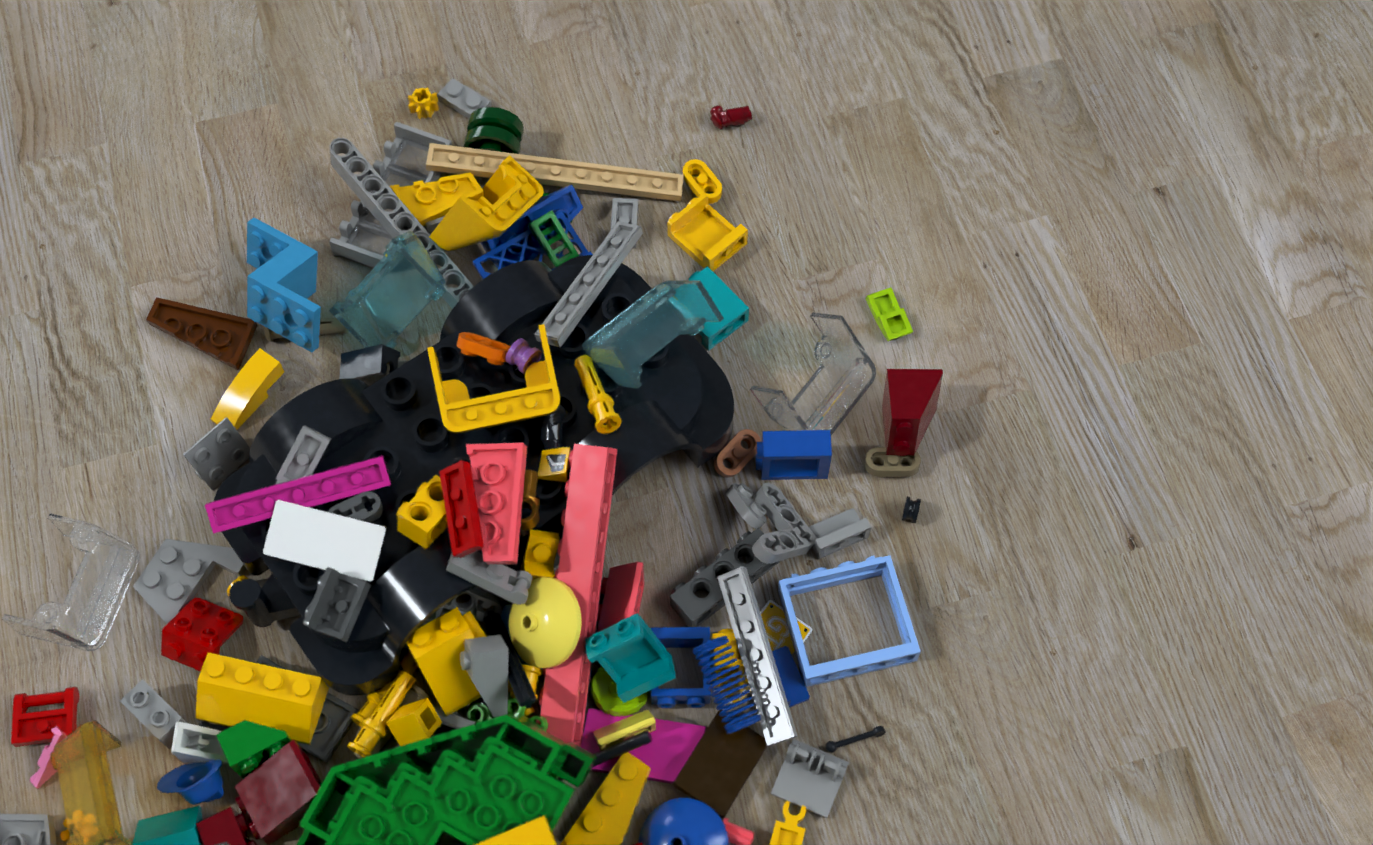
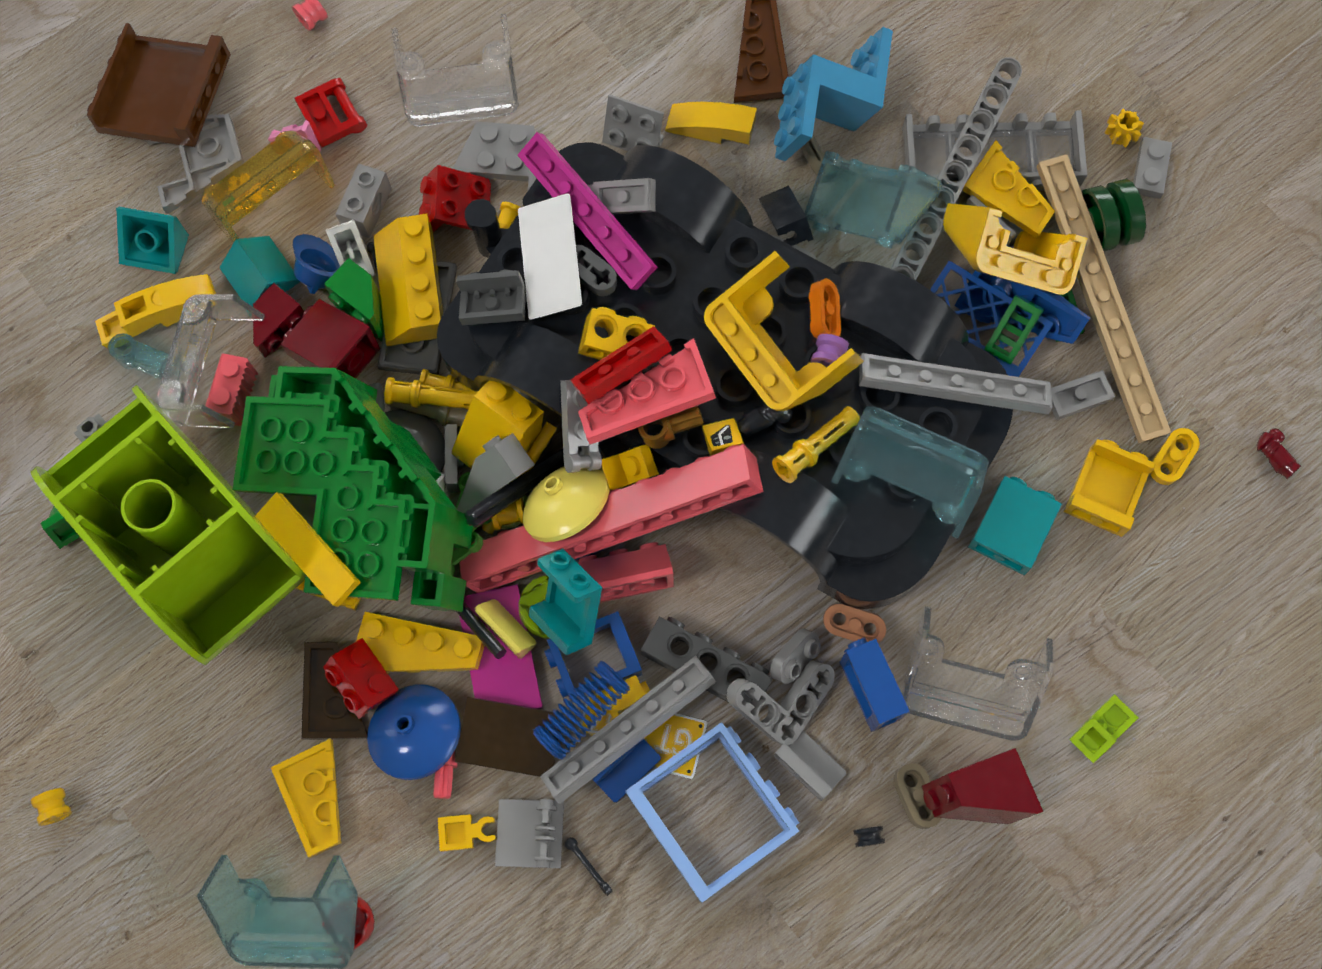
camera: 70 degrees right, 10 degrees up
yellow brick [386,698,442,746] -> none

